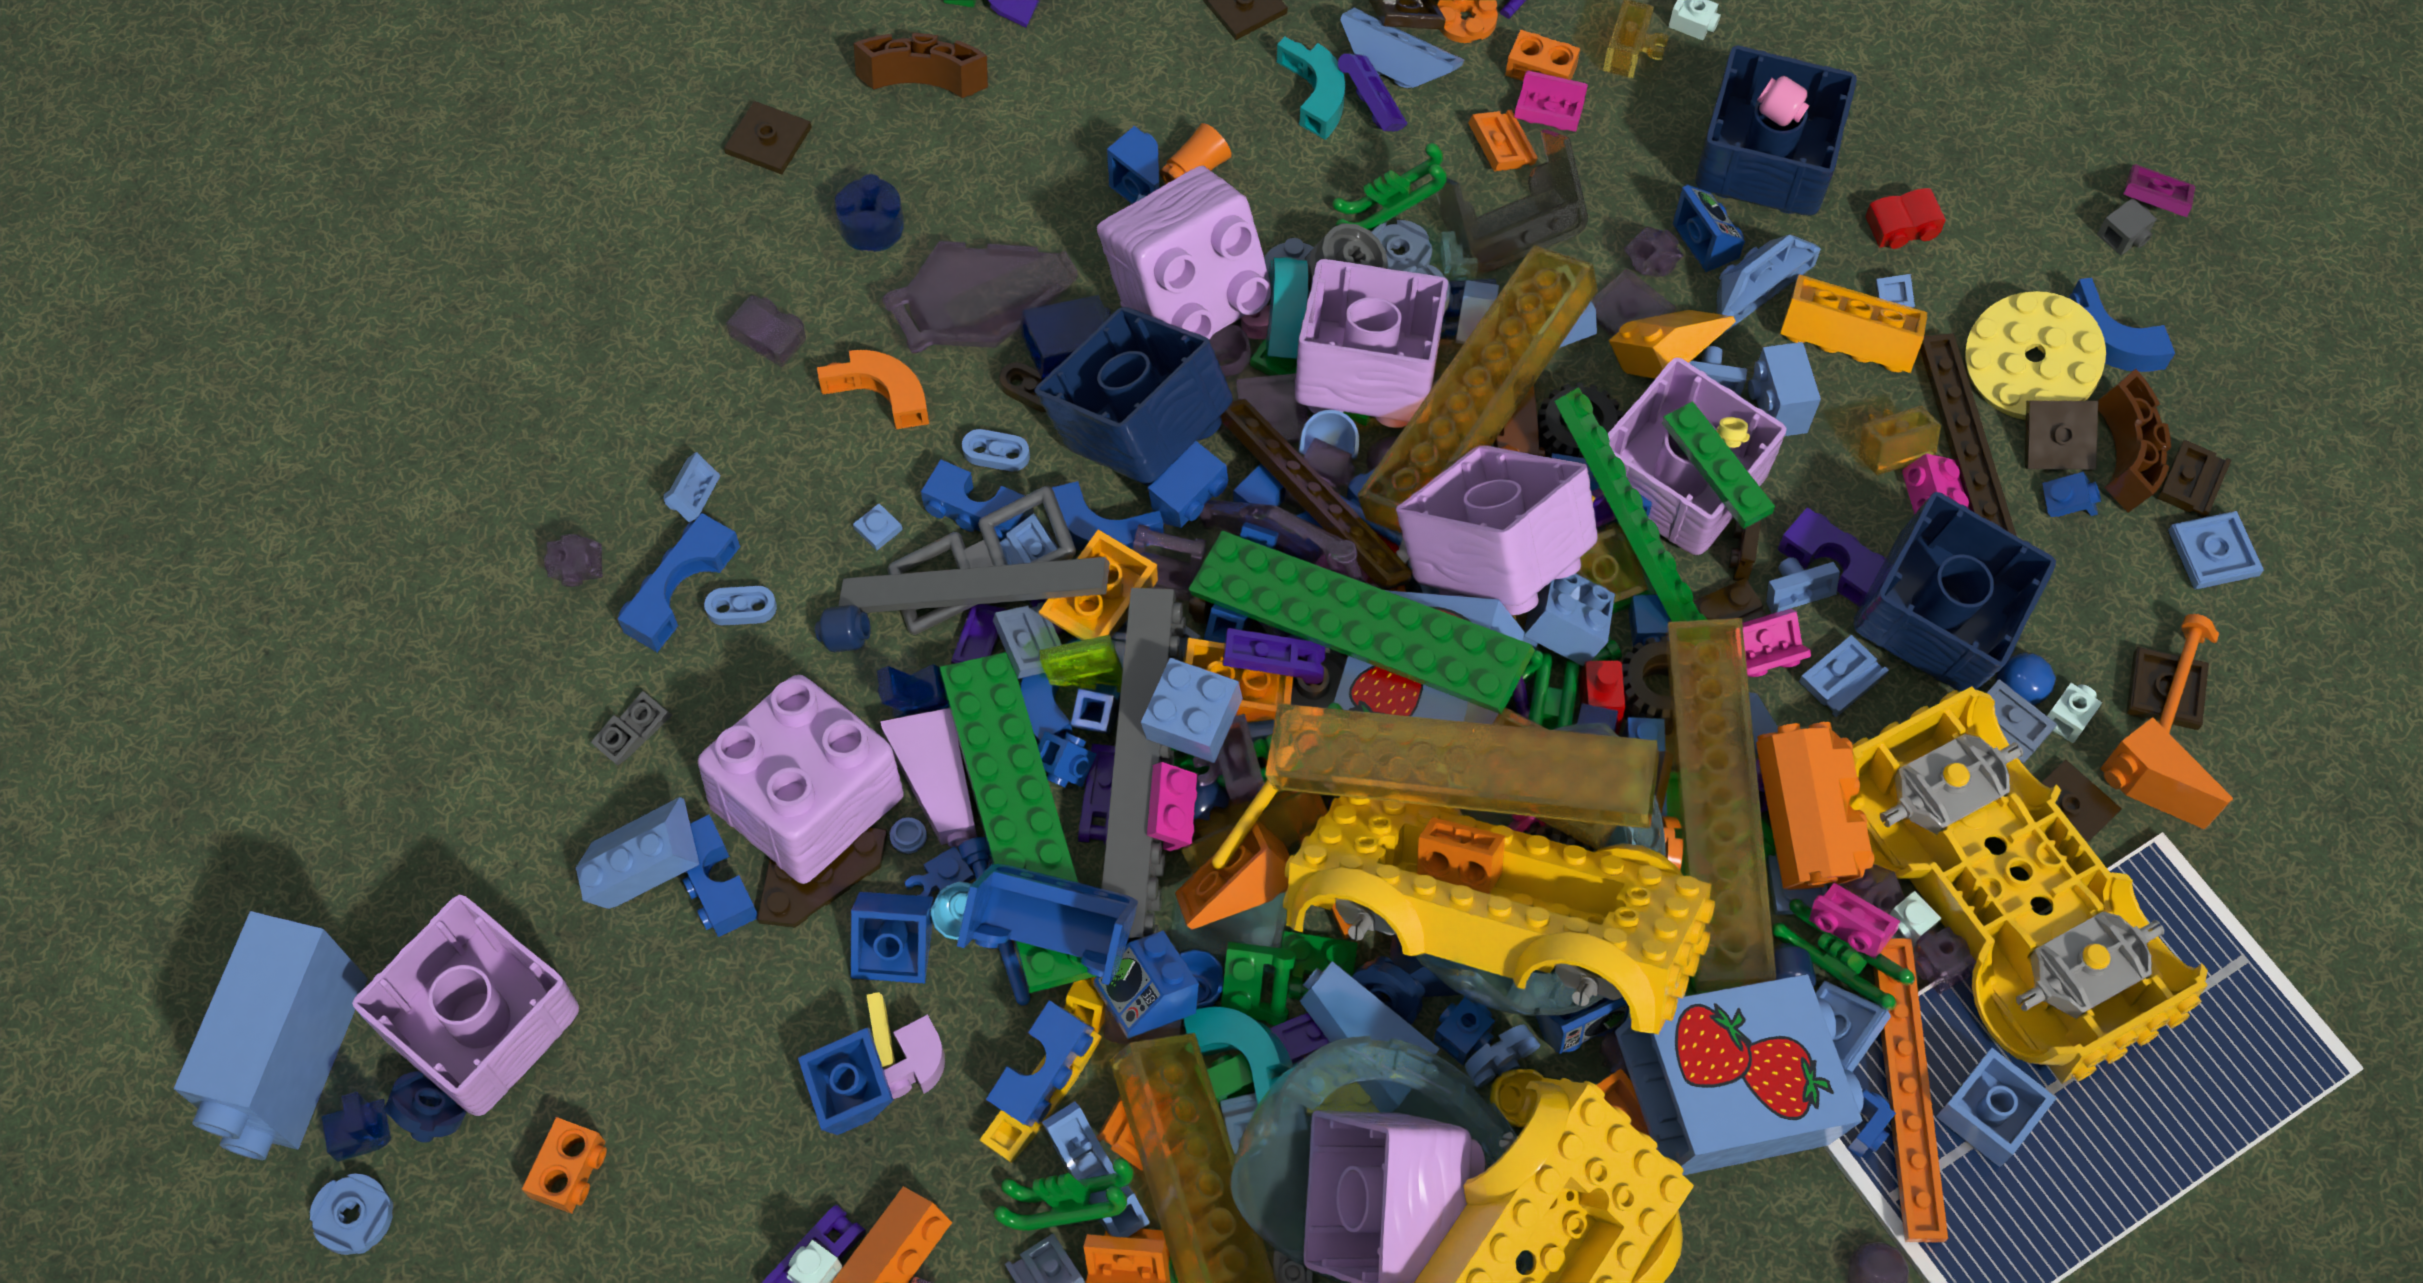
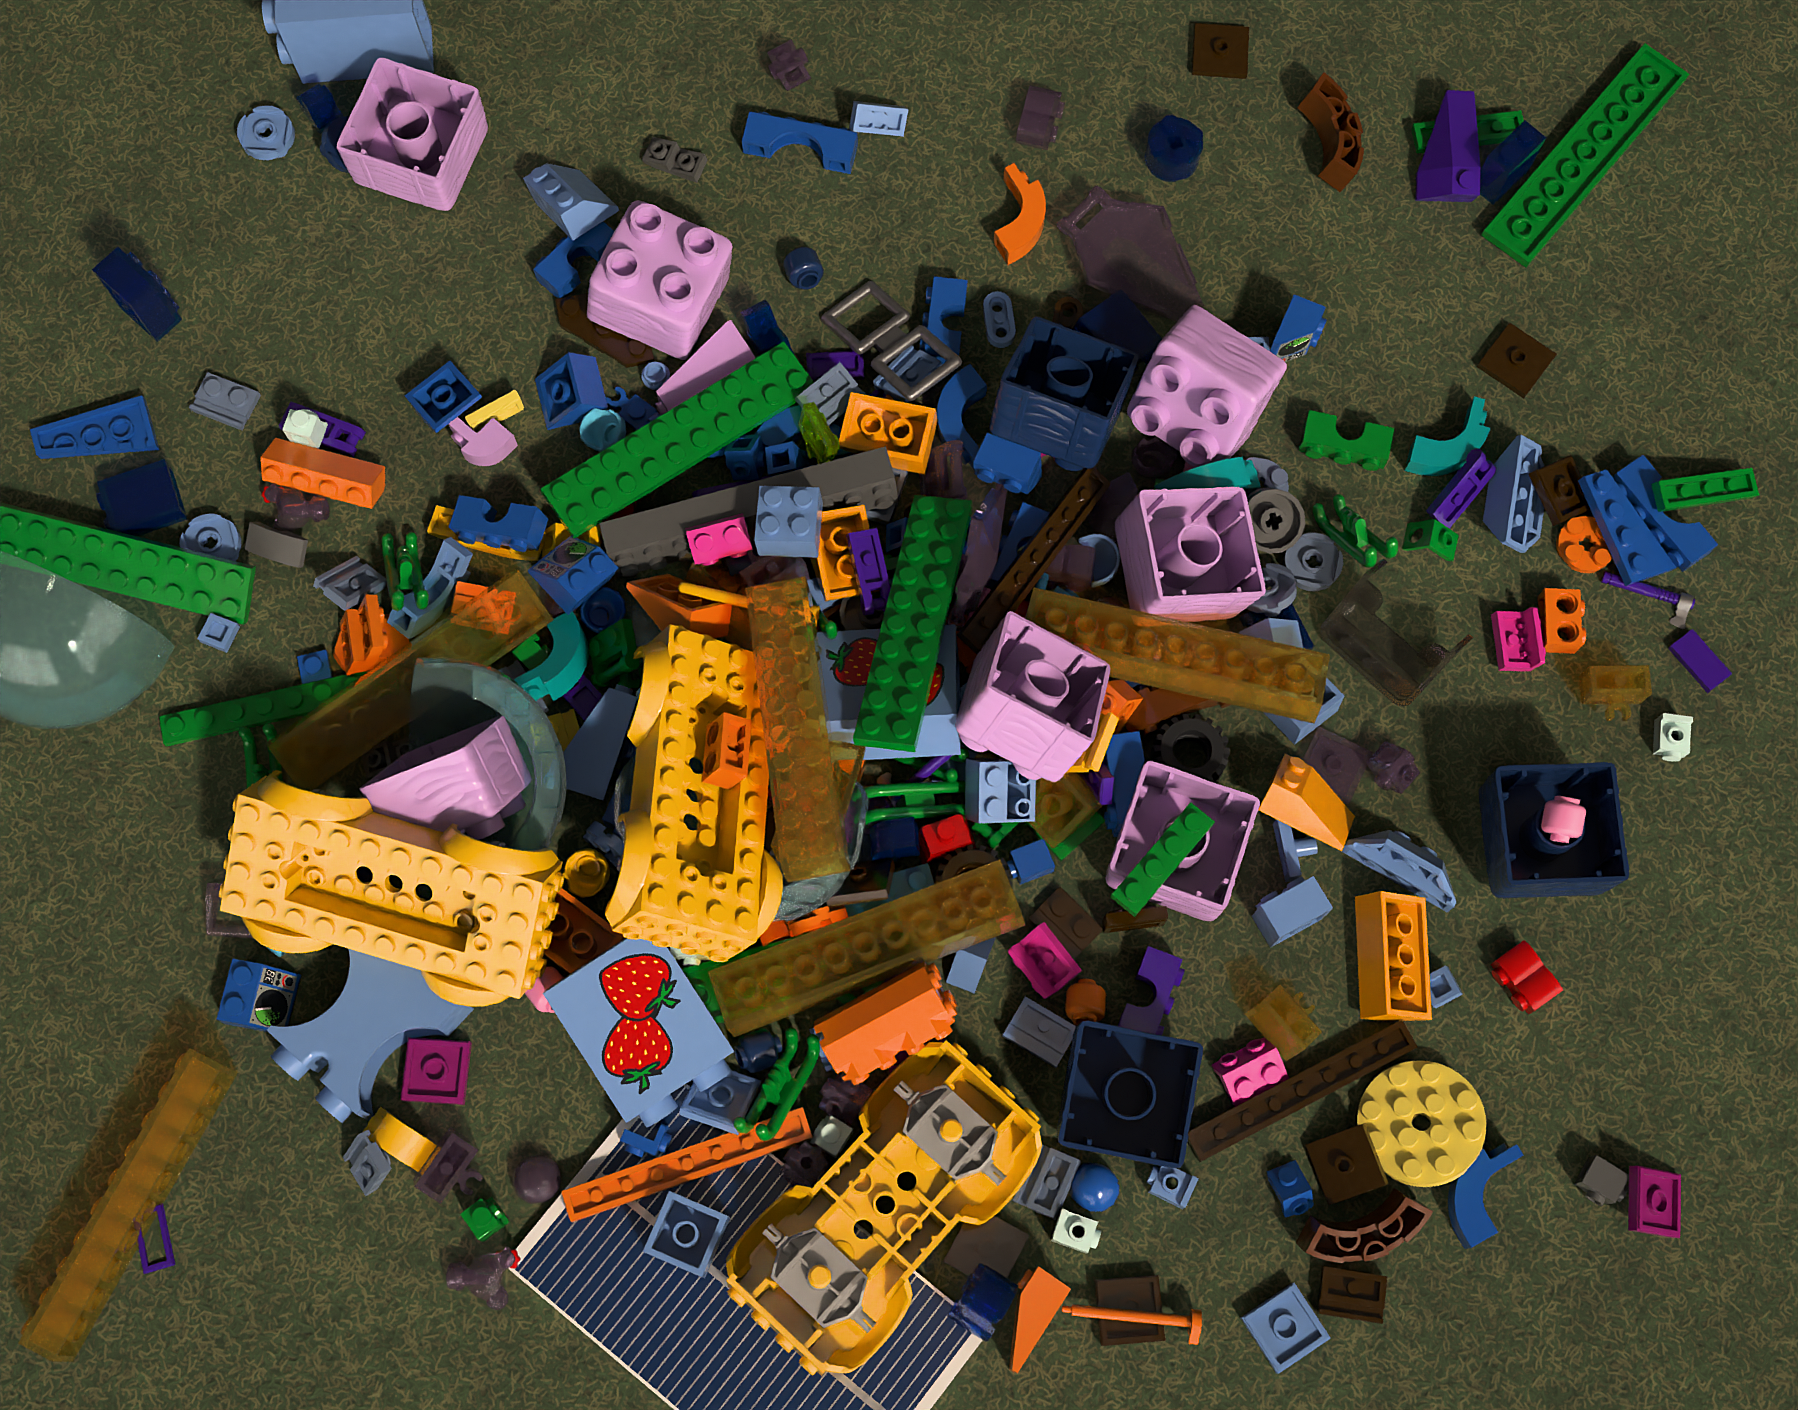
camera: 70 degrees right, 10 degrees up
orange brick [522,1117,607,1214] -> none
medium blue plate [704,586,777,625] -> none
dark grey tile [839,557,1110,613] -> none
medium blue plate [853,504,903,551] -> none
blue windscreen [957,864,1138,985] -> none
orange plant [1159,123,1231,184] -> none
clear light blue bracket [1440,231,1478,284] -> none
orange plate [1468,110,1538,171] -> none
green plate [1554,387,1711,649] -> none
blue slope [1673,185,1745,272] -> none
light yellow plate [1716,417,1750,448] -> none
medium blue tile [1766,557,1840,614] -> none
dark pink bracket [1809,883,1900,959] -> none
none -> clear blue brick [947,1262,1018,1342]
none -> orange head [1065,979,1106,1025]
none -> medium blue brick [1146,1166,1199,1209]
none -> green arch [1299,410,1394,471]
none -> green bracket [1402,519,1459,561]

